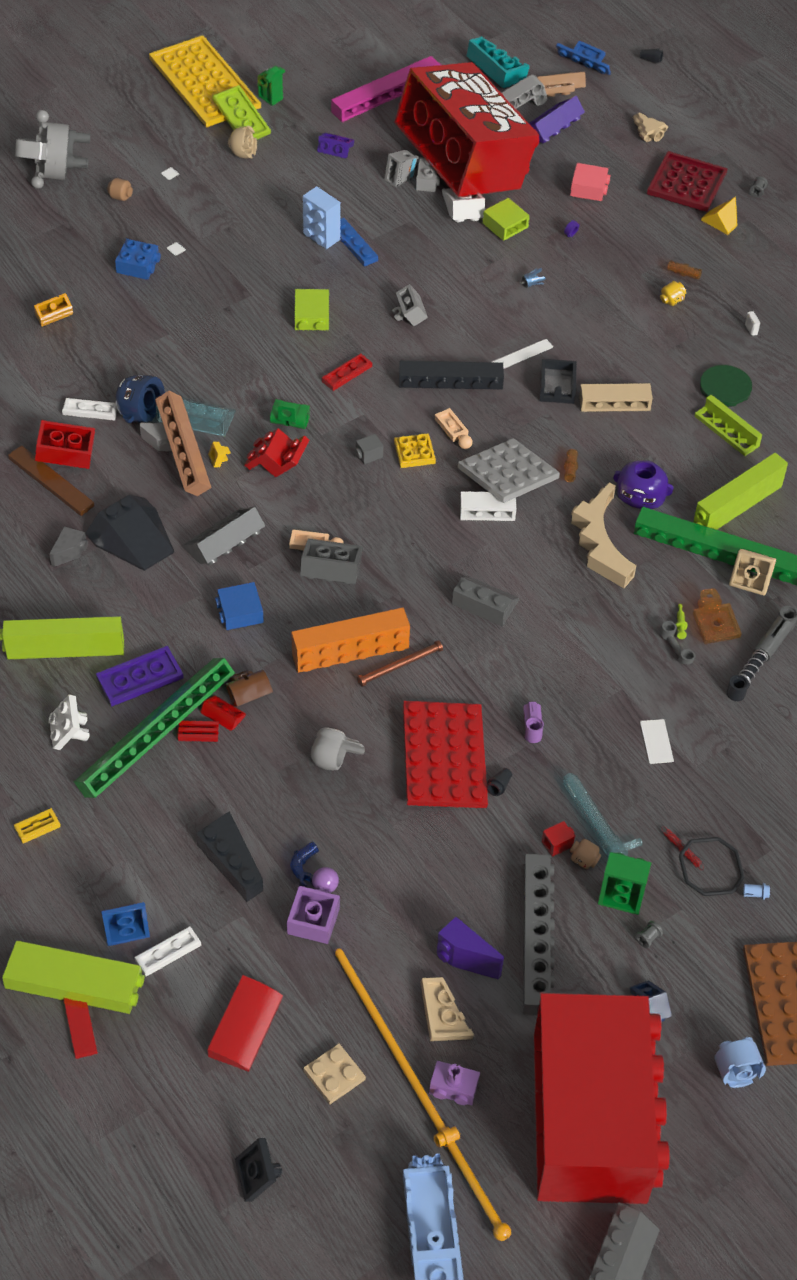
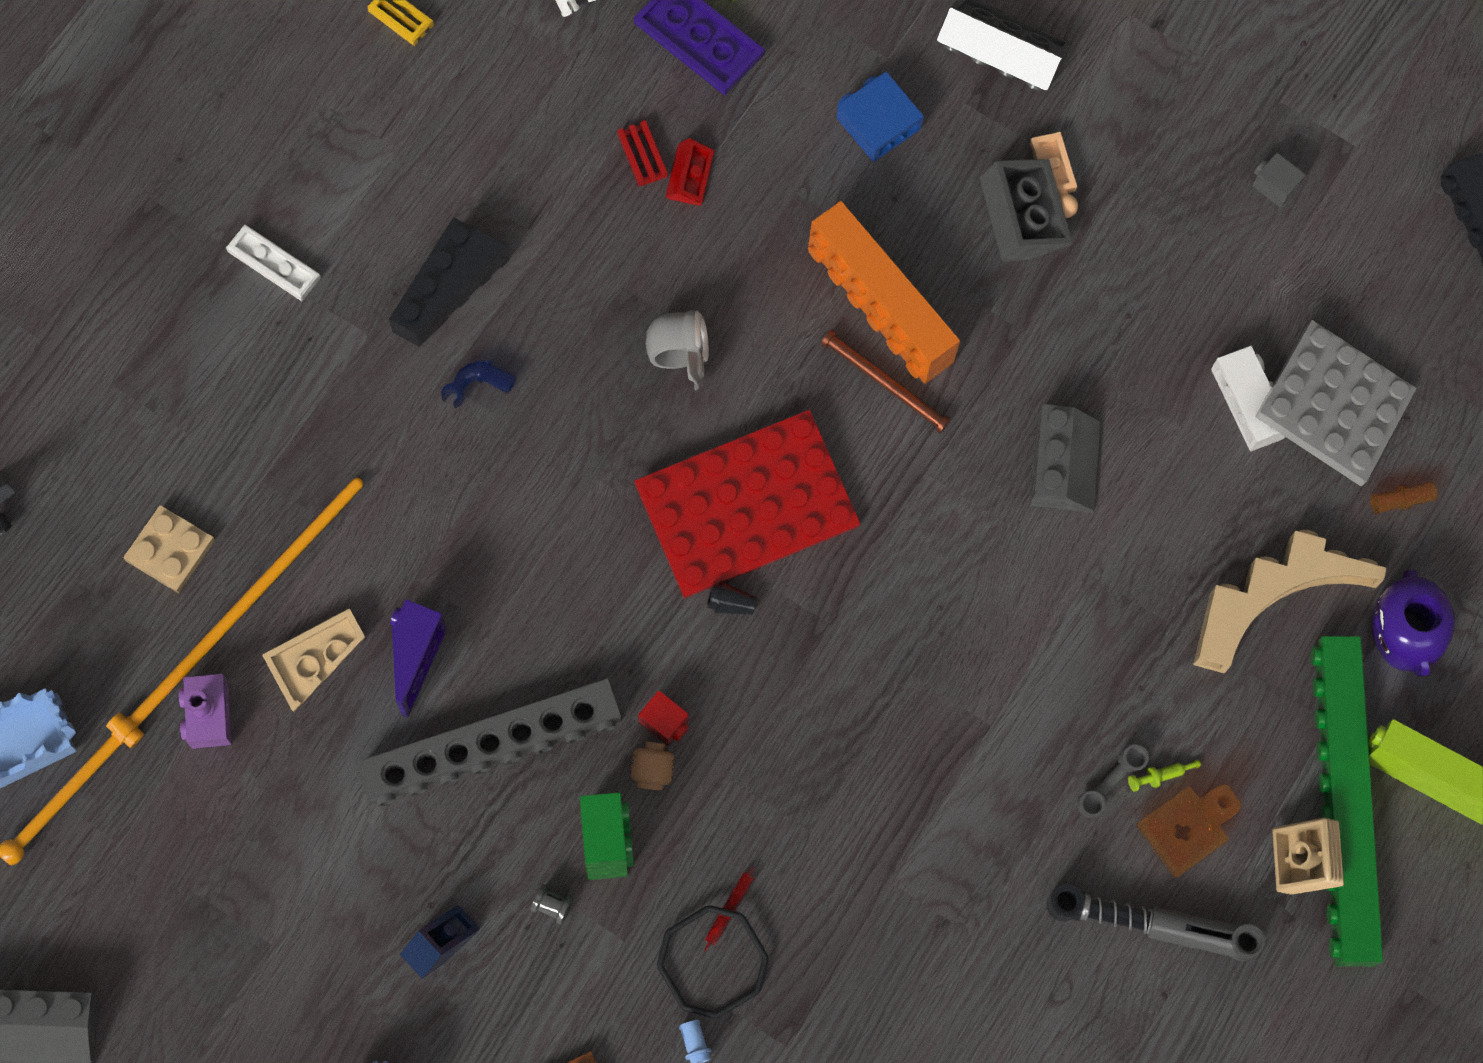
camera: 65 degrees right, 20 degrees up
lime brick [2,941,145,1014] -> none
red tile [64,998,98,1059] -> none
green brick [74,658,235,798] -> none
blue slope [101,902,150,946] -> none
red slope [208,975,283,1072] -> none
reddish brown piece [226,670,273,706] -> none
red bracket [244,428,309,477] -> none
green piece [270,399,310,429] -> none
medium lavender brick [287,867,340,944] -> none
red tile [322,353,372,391] -> none
yellow tile [394,433,436,468] -> none
light nougat plate [435,408,473,449] -> none
medium lavender piece [523,702,544,743] -> none
red brick [534,993,669,1204] -> none
clear light blue cylinder [563,773,643,858] -> none
white sticker [640,719,674,764] -> none

